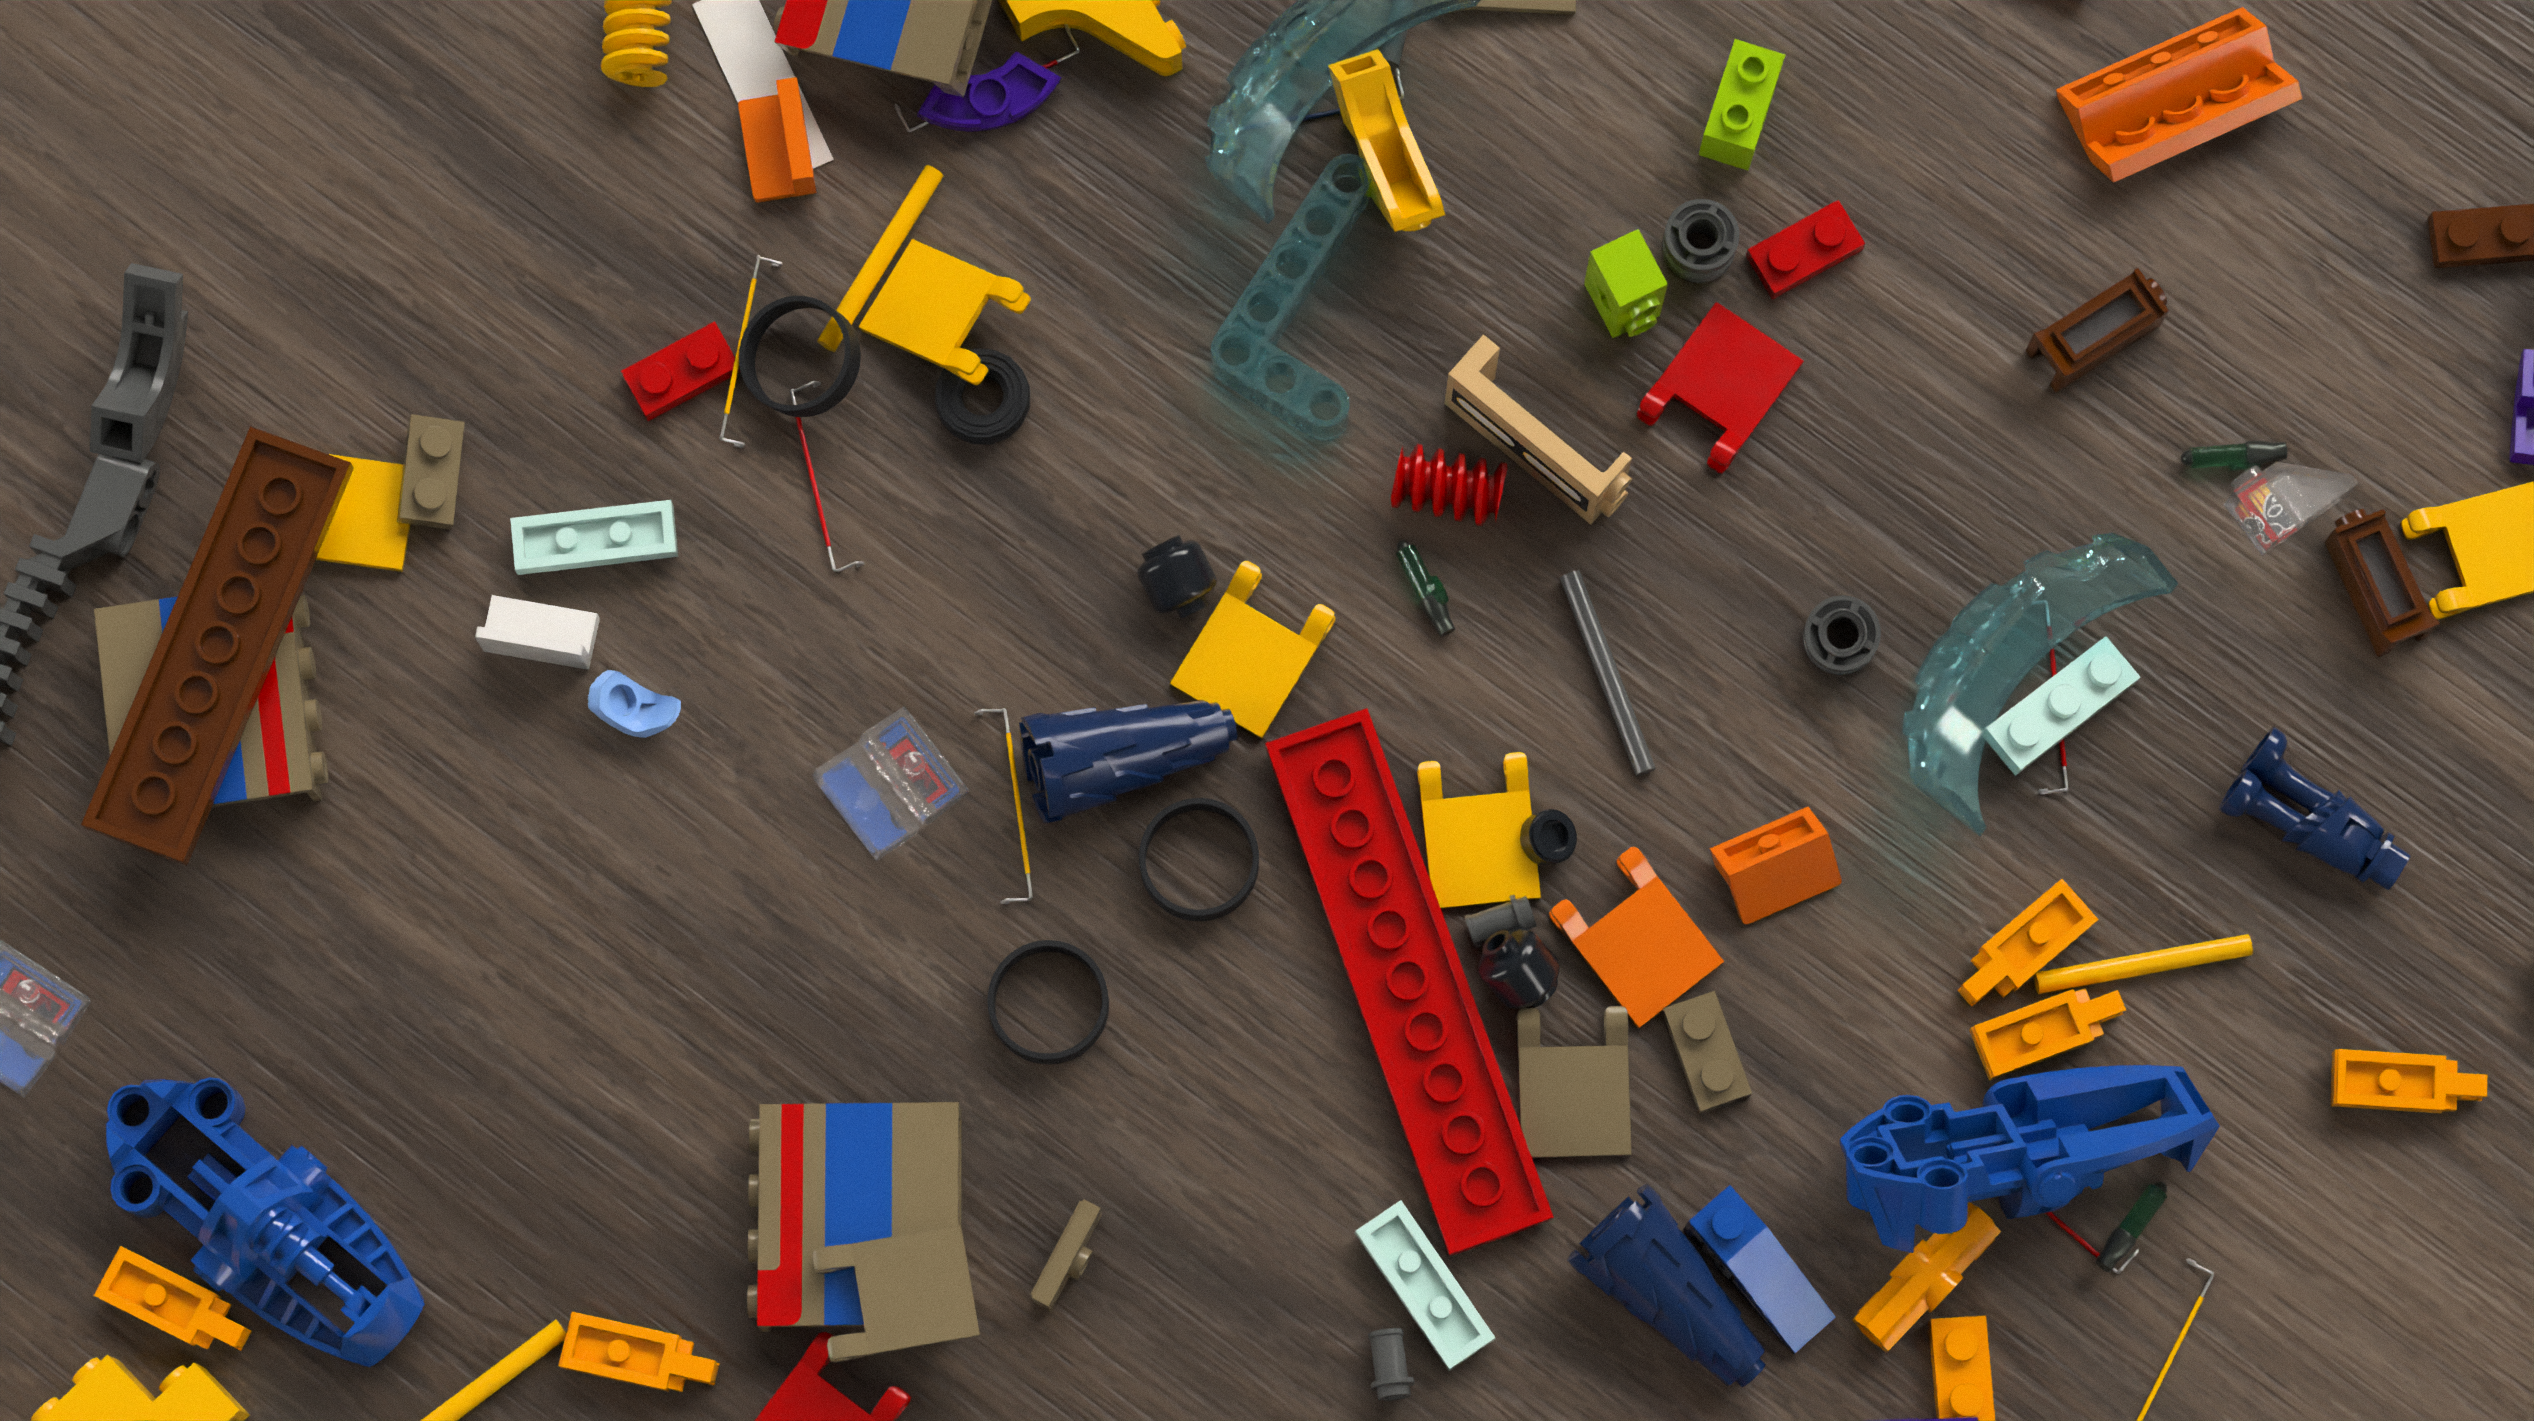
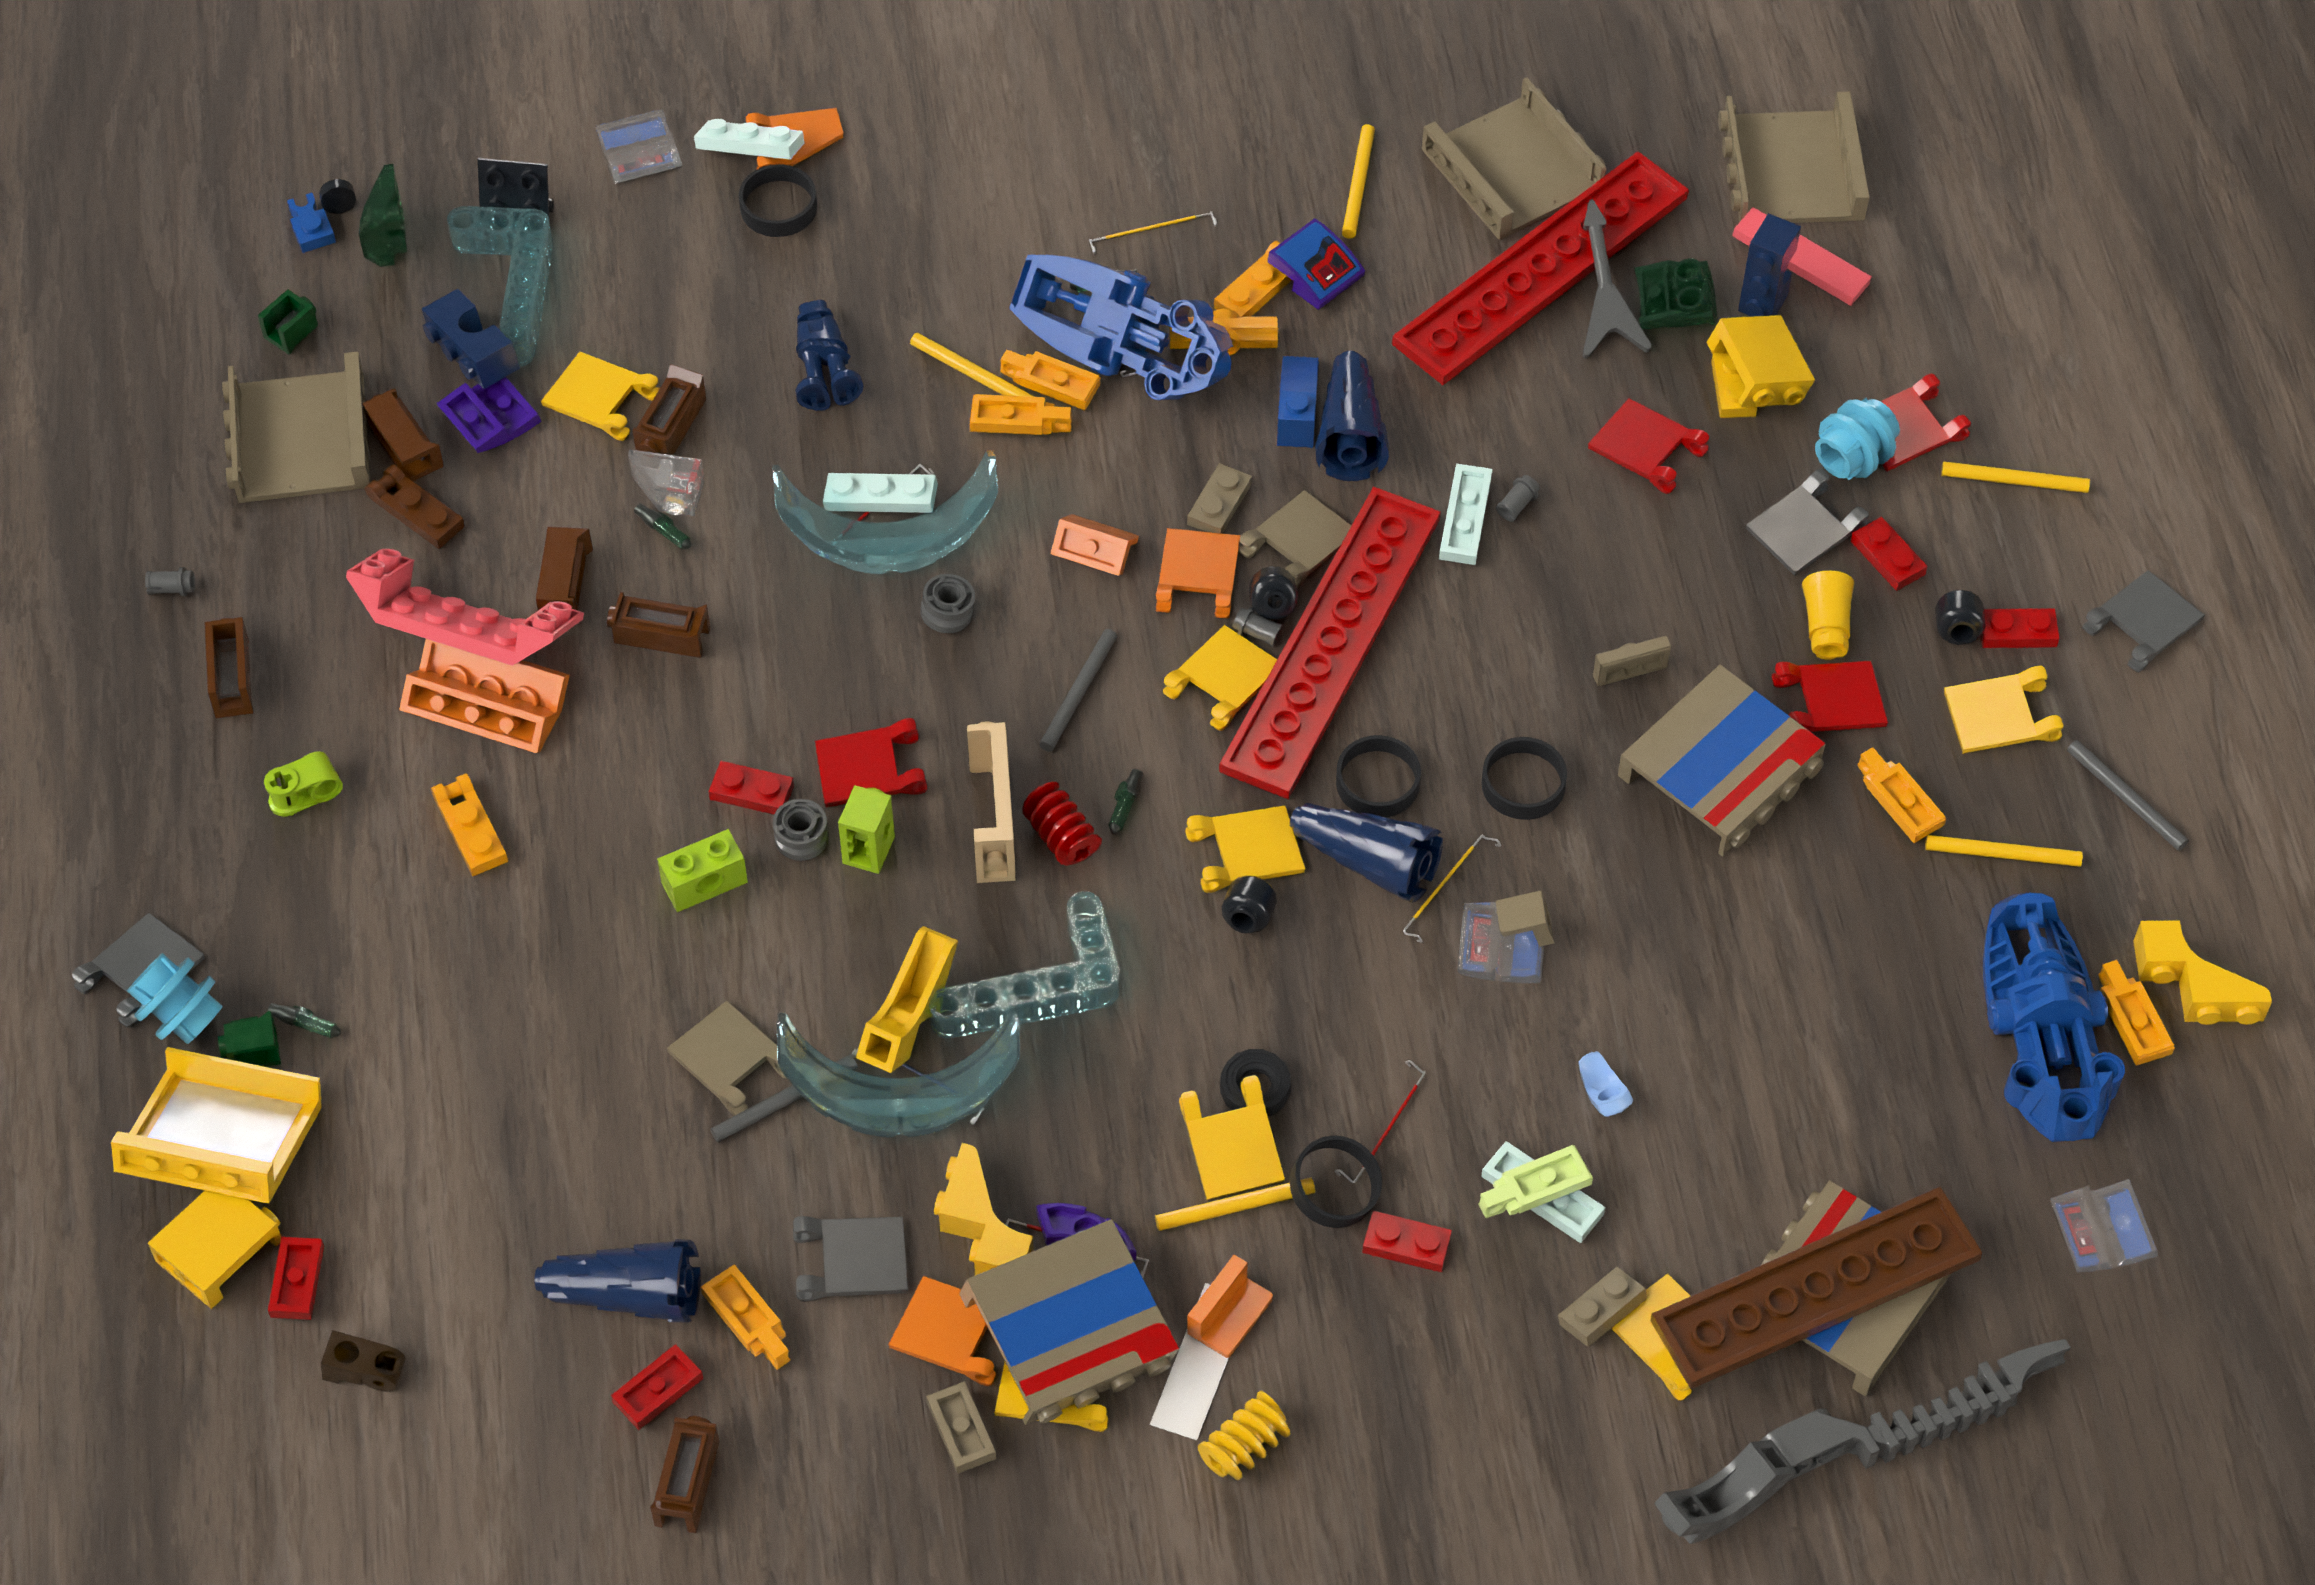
camera: 135 degrees left, 20 degrees down
white panel [475,595,600,670] -> none
yellow piece [719,255,783,448] -> none
dark tan flag [812,1225,980,1362] -> none
black tile [1520,809,1577,866] -> none
light orange hinge [2331,1049,2488,1113] -> none
none -> coral slope [346,549,584,666]
none -> reddish brown window [536,527,593,611]
none -> yellowish green hinge [1478,1145,1593,1218]
none -> dark tan panel [1496,891,1554,947]

